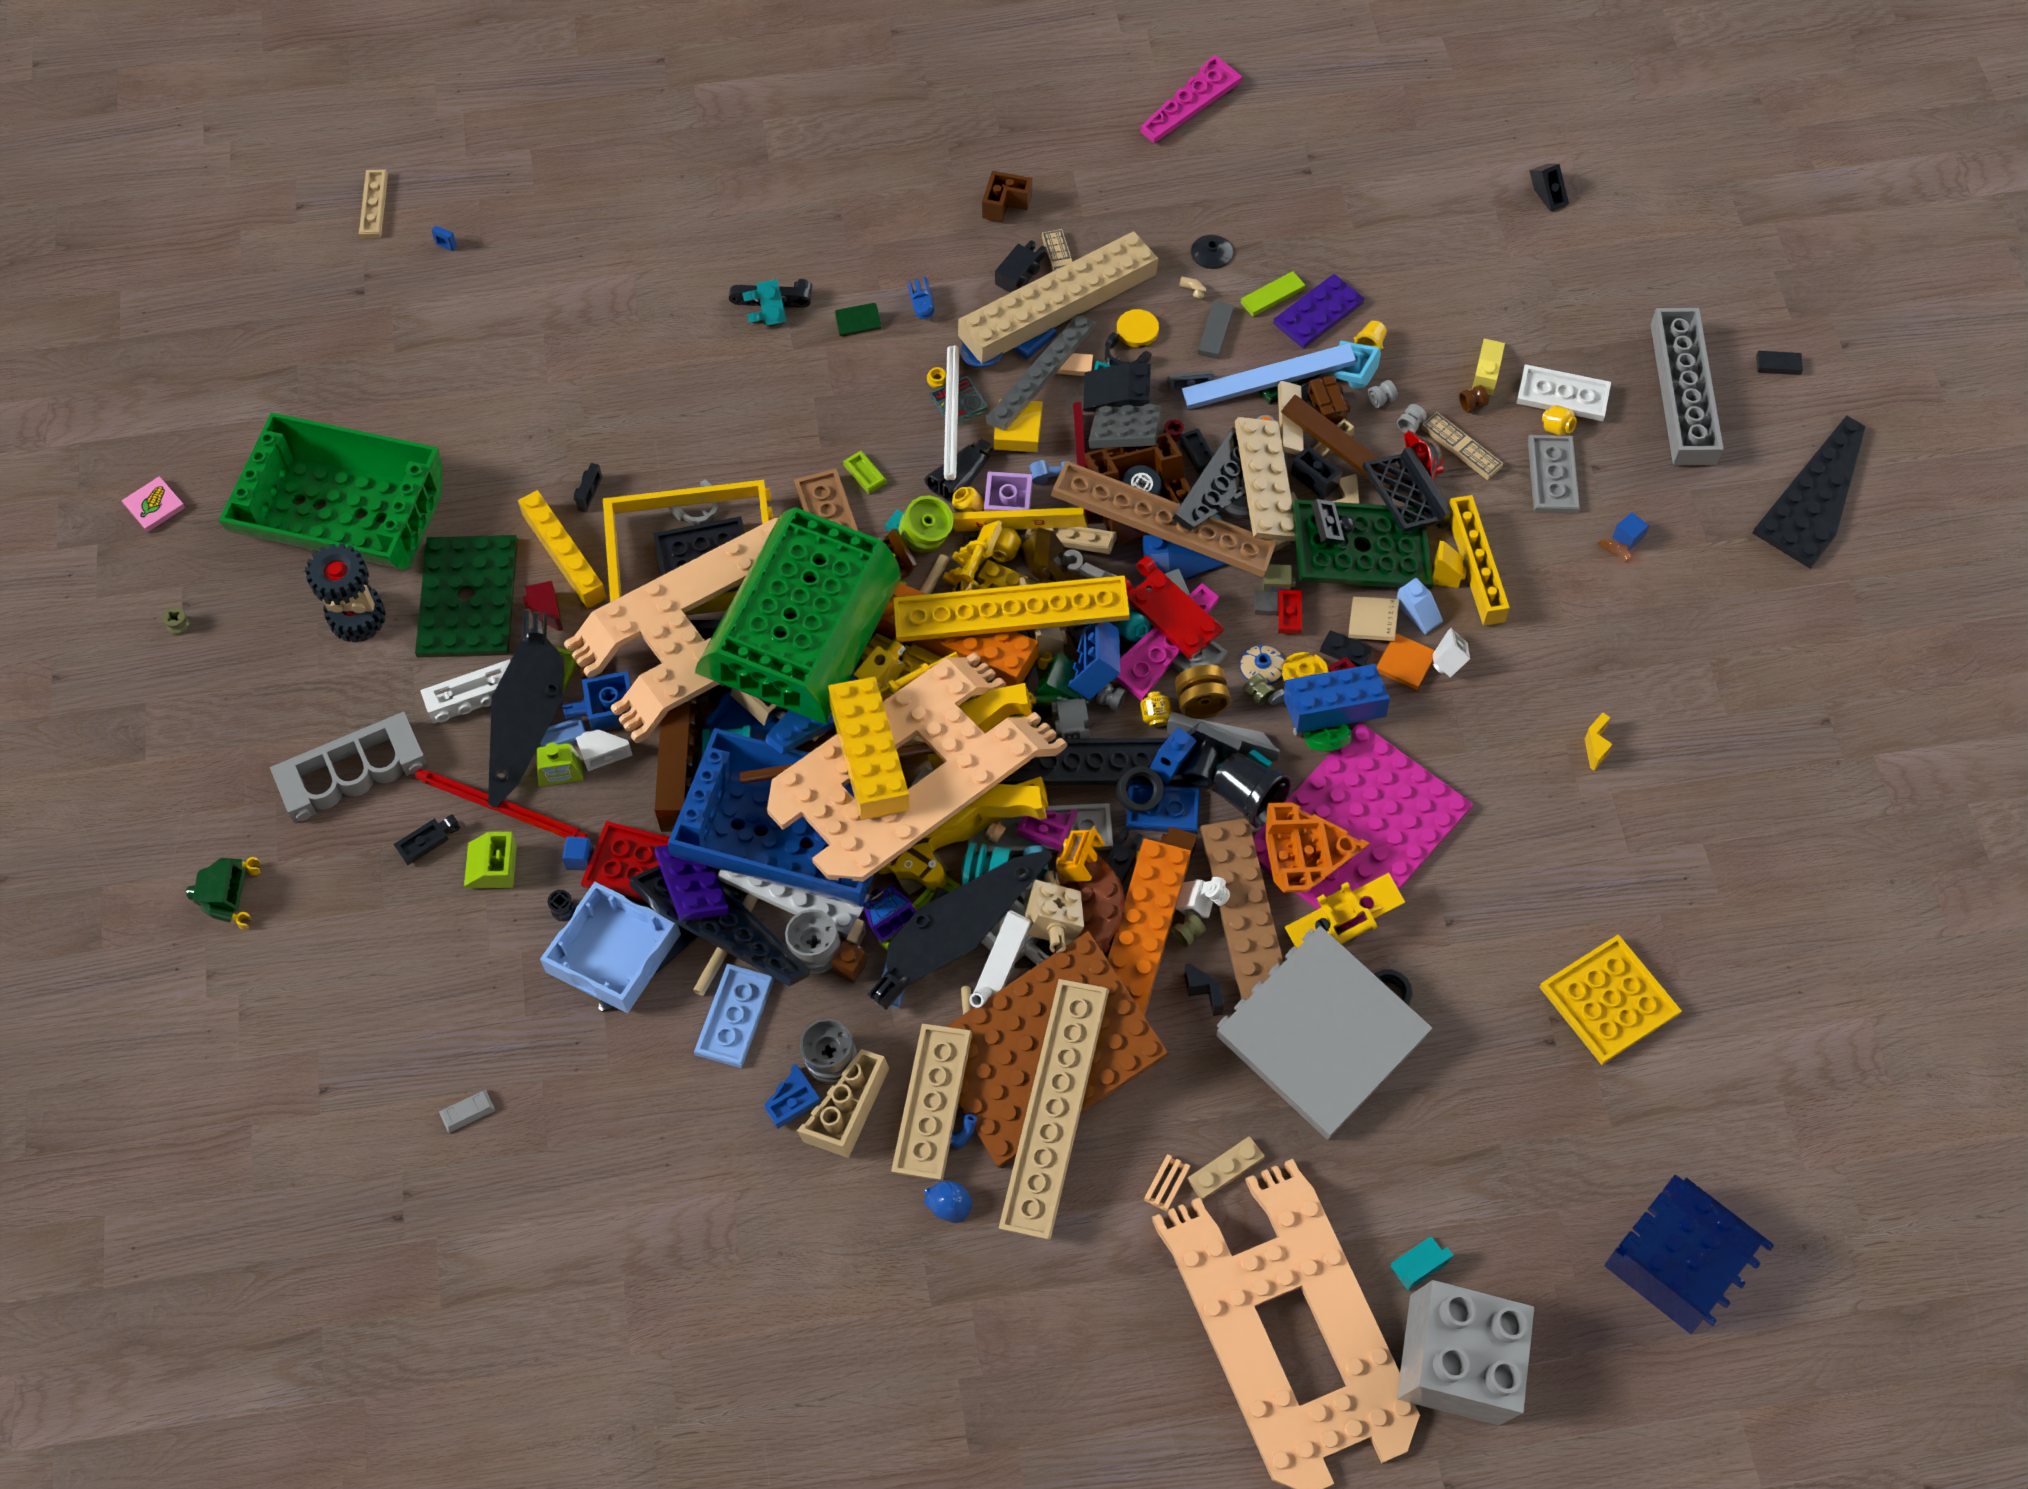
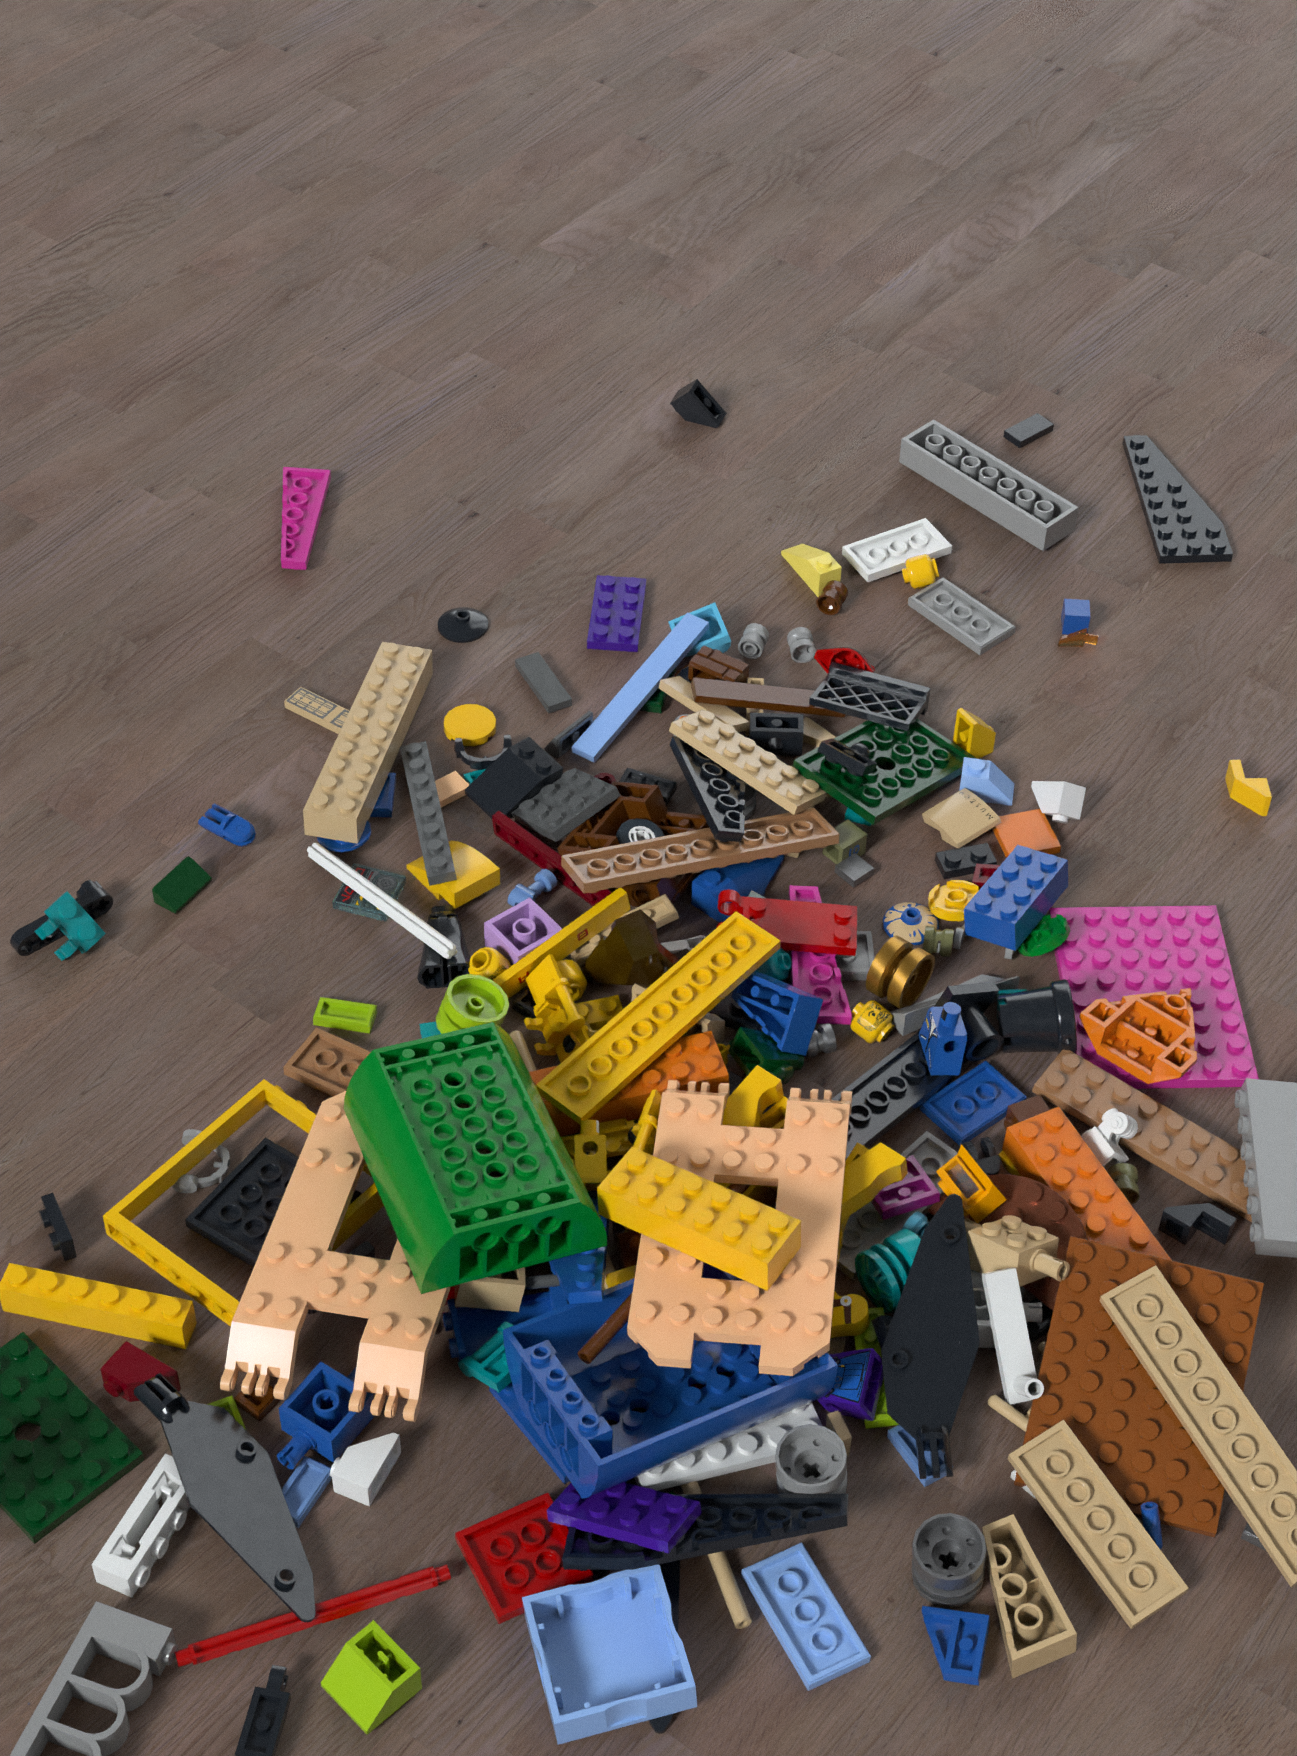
camera: 45 degrees left, 15 degrees down
lime torso [537,743,584,787] -> none
black wheel [547,889,575,922] -> none
blue piece [562,837,594,871] -> none
reddish brown brick [655,694,701,832] -> none
reddish brown brick [831,941,867,983] -> none
blue hair [924,1181,972,1223] -> none
yellow plate [927,367,947,388] -> none
reddish brown brick [982,171,1032,222] -> none
light nougat plate [985,821,1006,844] -> none
black hinge [995,240,1047,293] -> none
dark grey brick [1051,698,1090,739] -> none
black tyre [1116,766,1164,813] -> none
tan arm [1180,276,1206,299] -> none
lime tile [1241,271,1305,317] -> none
red plate [1278,590,1302,634] -> none
yellow piece [1285,873,1405,948] -> none
yellow piece [1354,321,1387,350] -> none
tan tile [1421,412,1503,480] -> none
yellow brick [1449,495,1510,626] -> none

